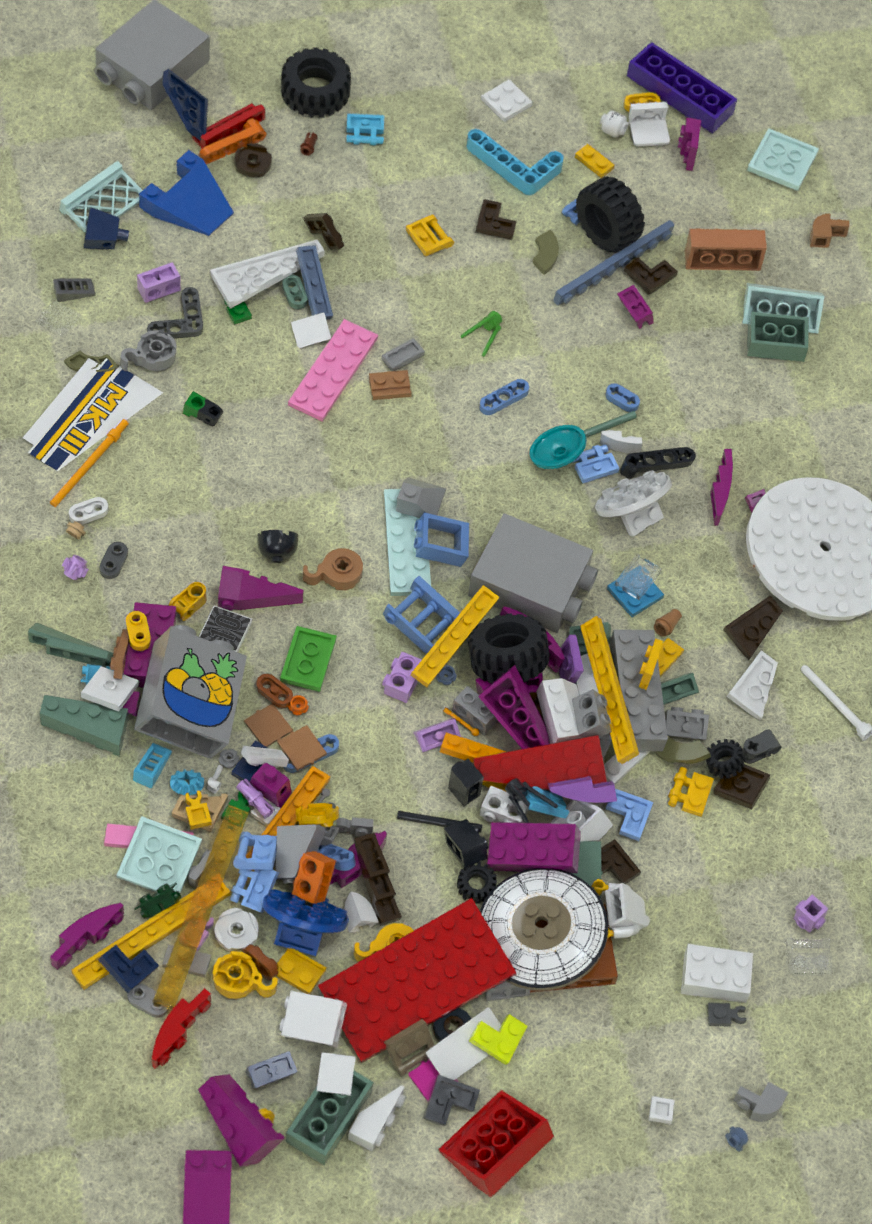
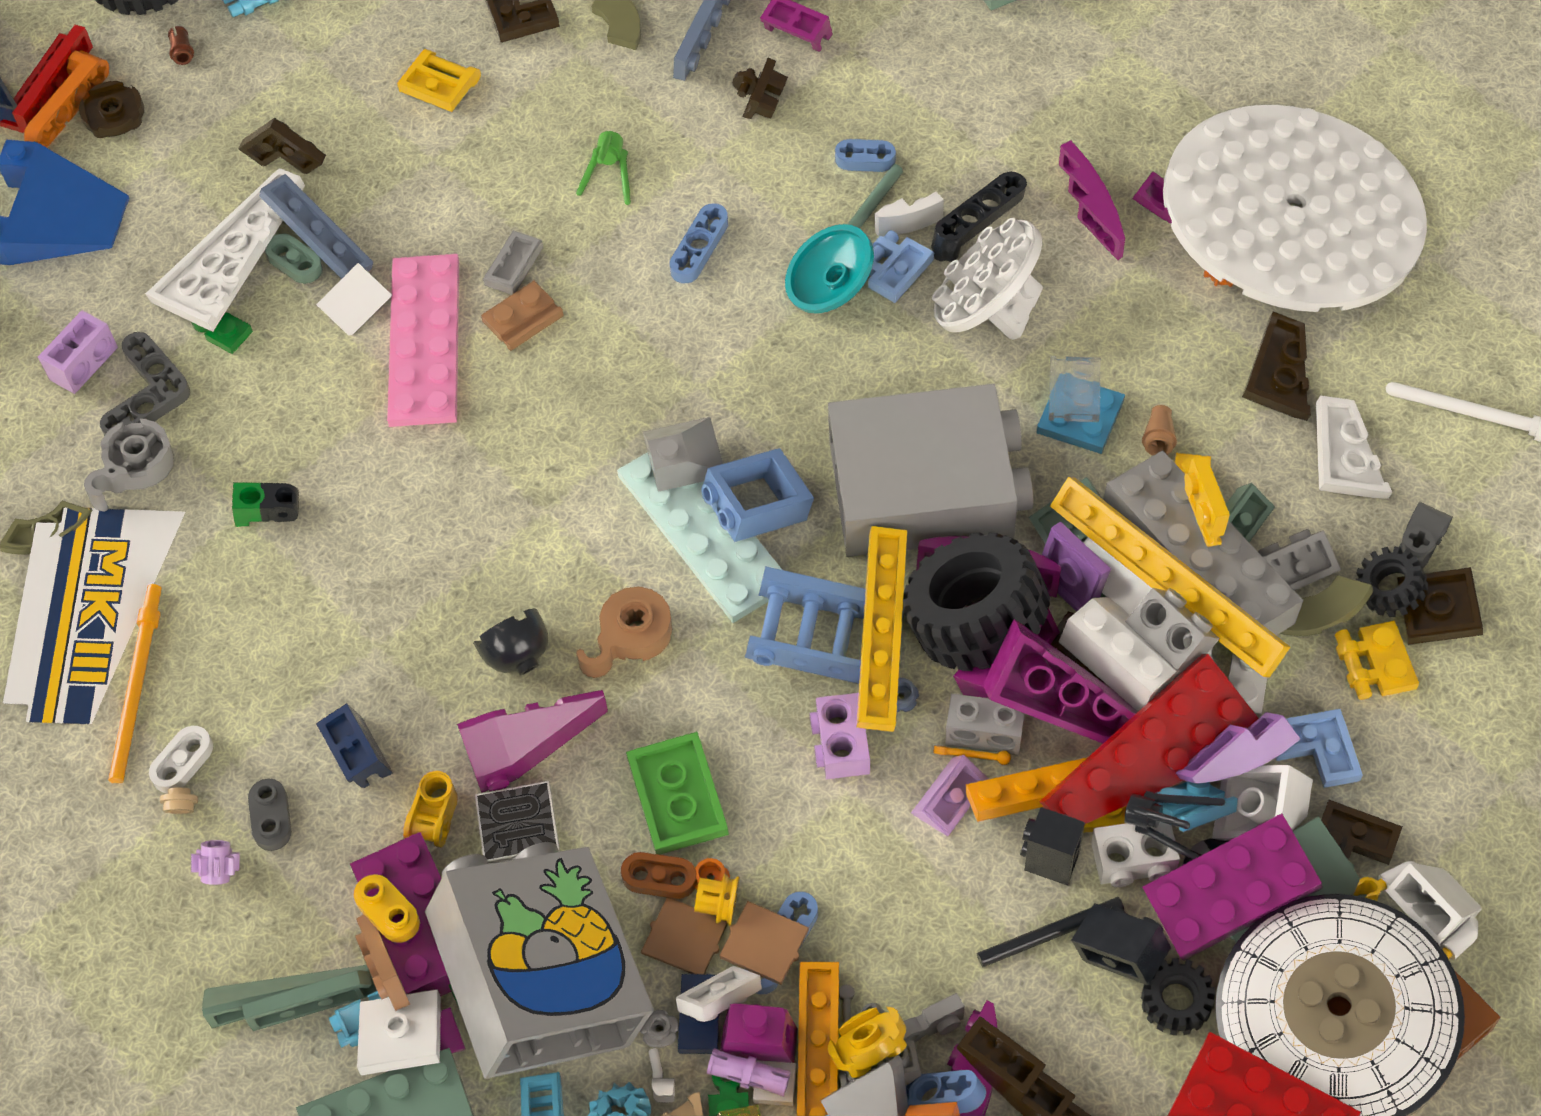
camera: 20 degrees left, 0 degrees up
none -> dark blue hinge [316,703,393,788]
none -> yellow piece [694,874,740,926]
none -> dark brown hips [732,57,788,119]

